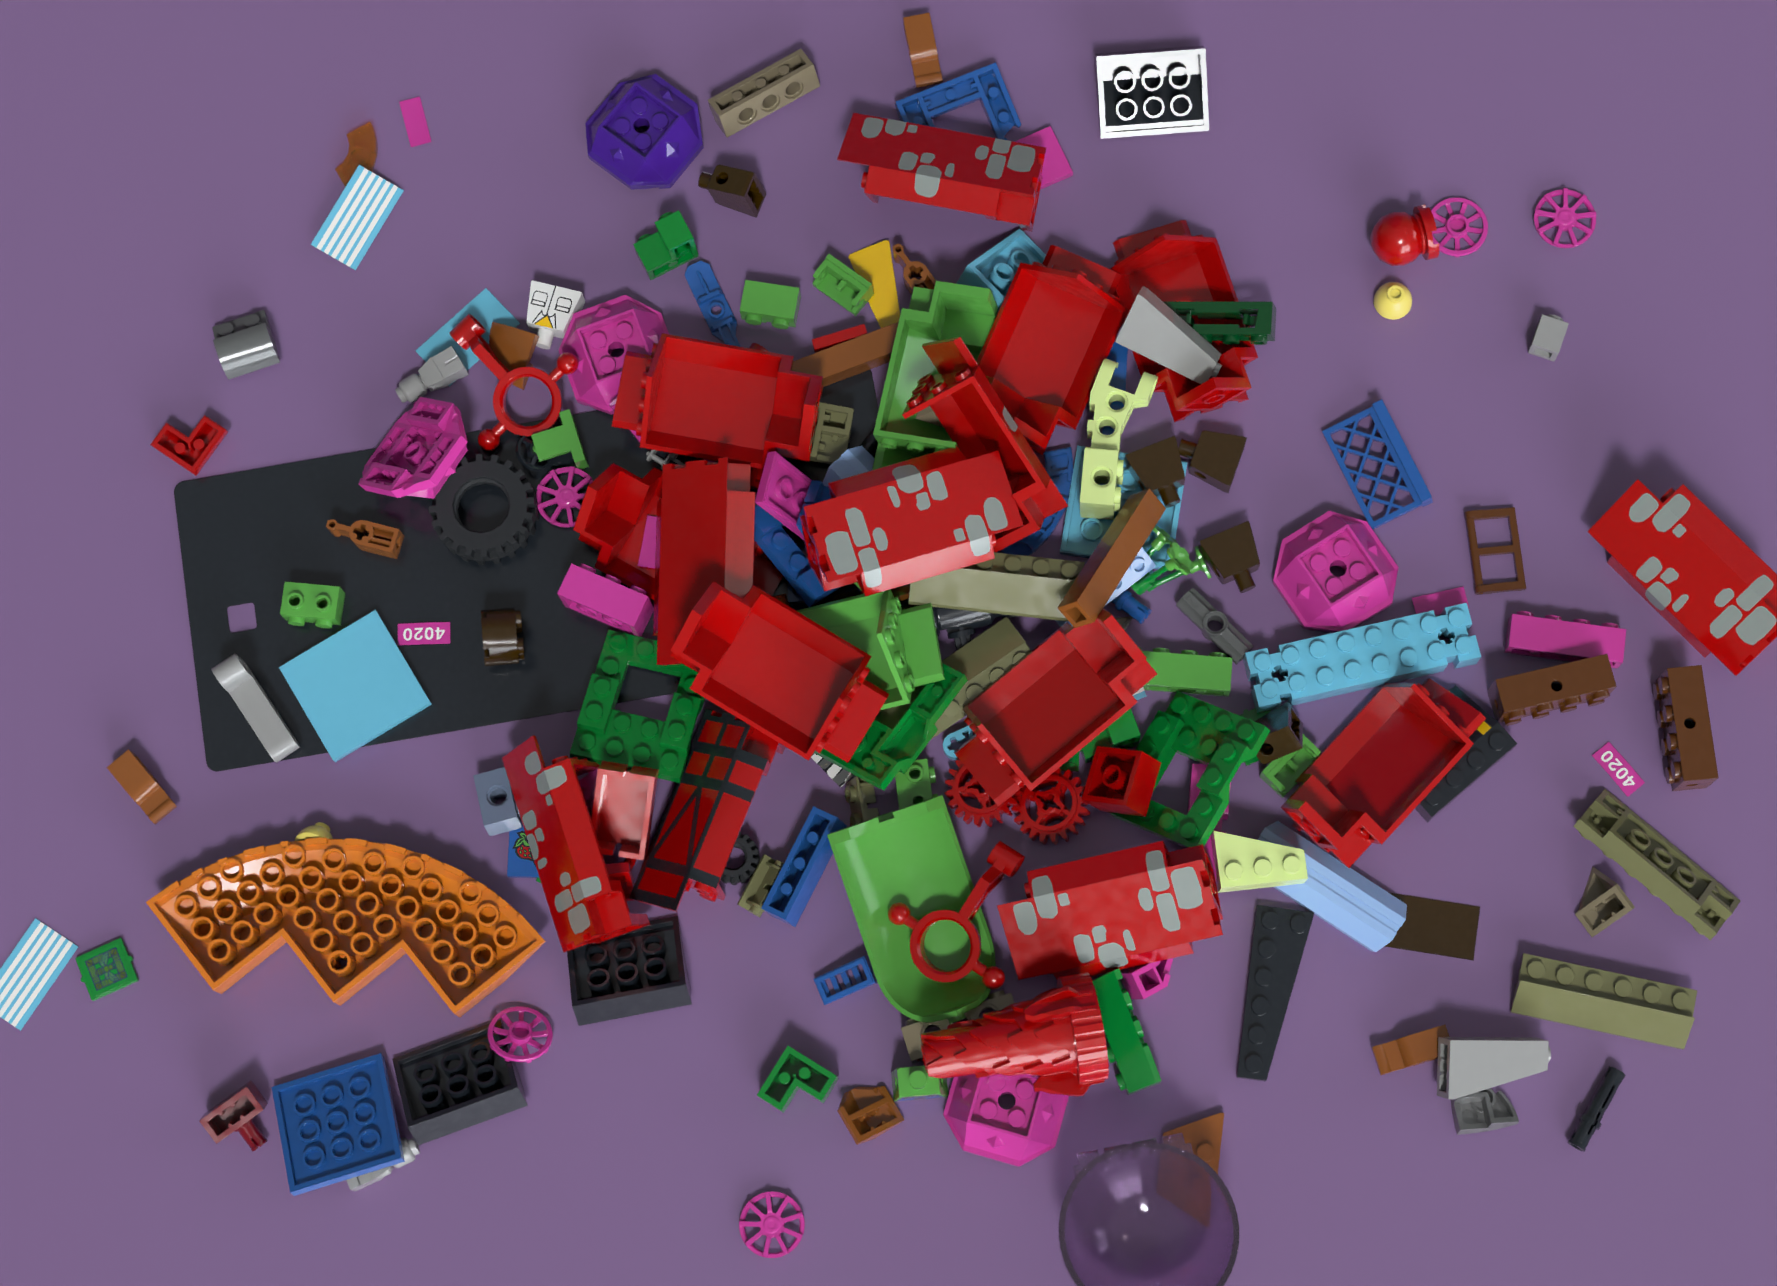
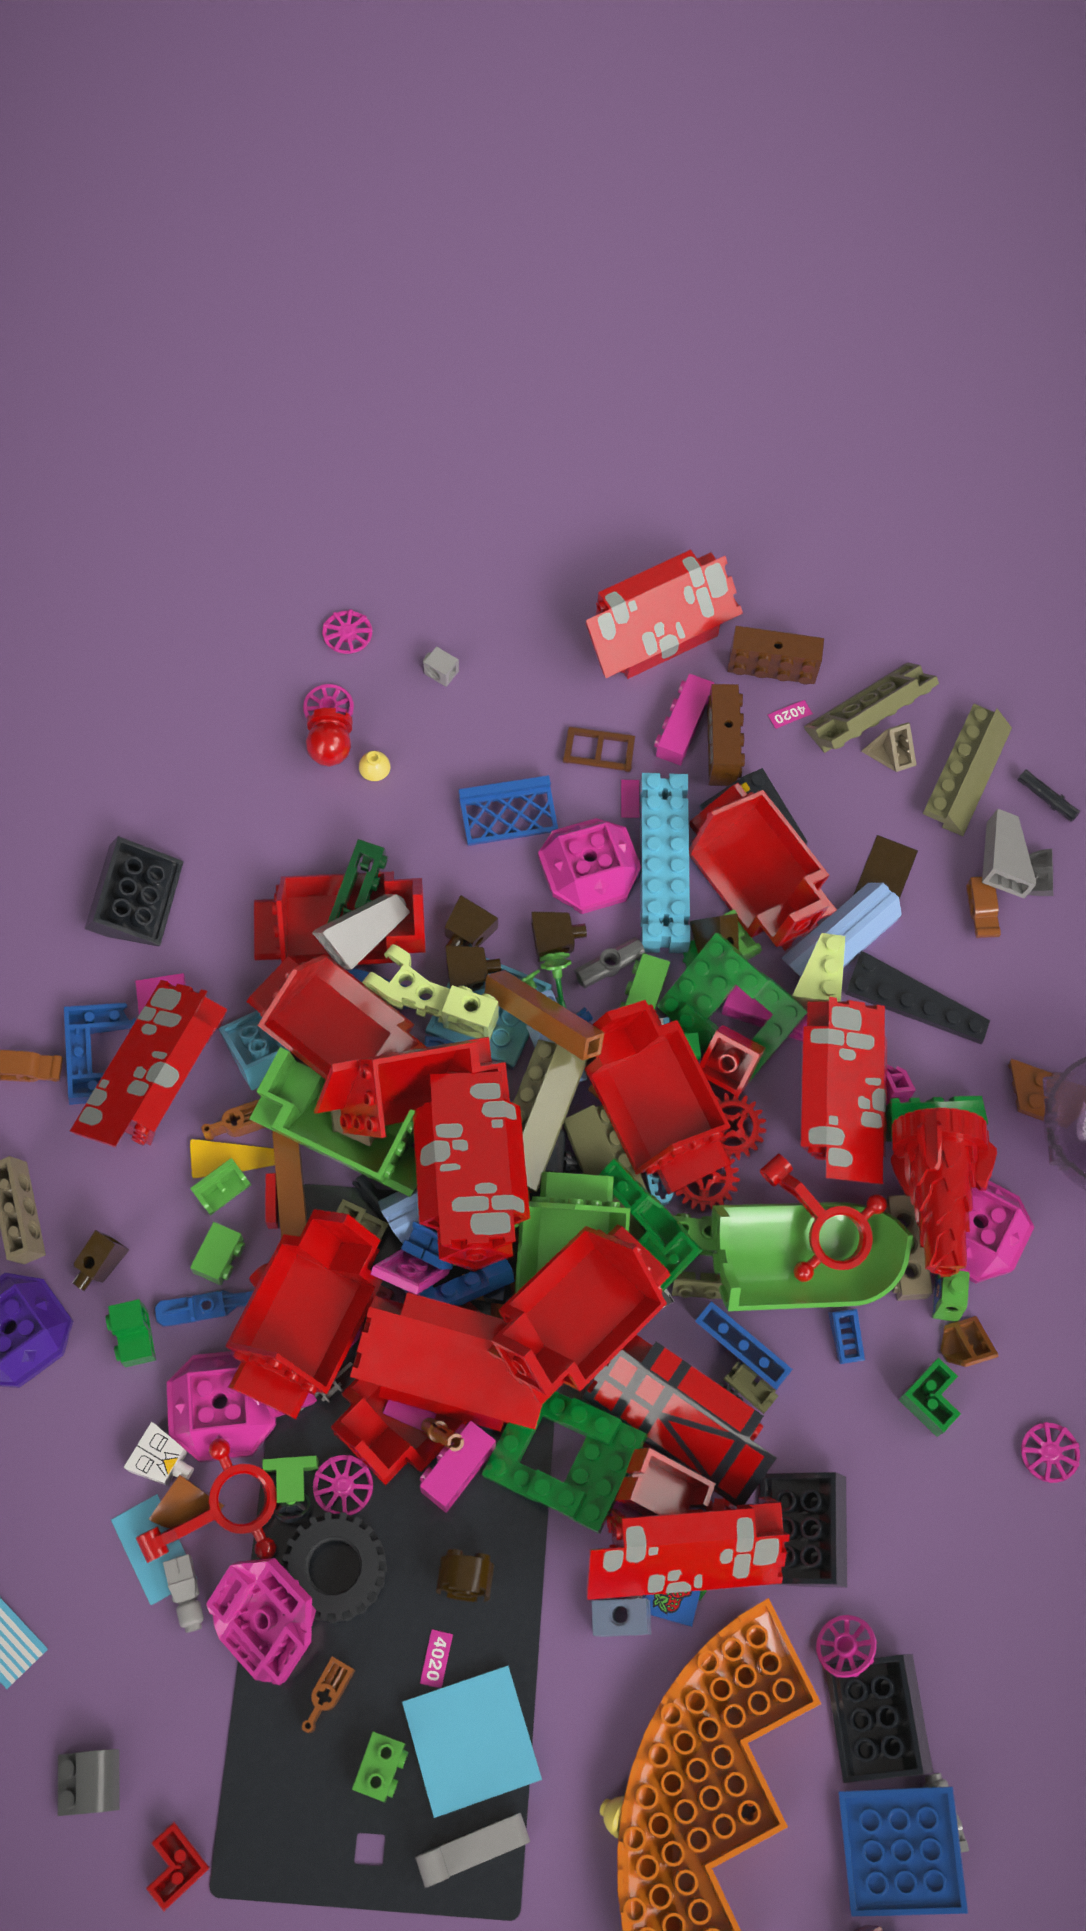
camera: 90 degrees left, 10 degrees down
none -> dark orange pin [421,1418,464,1451]

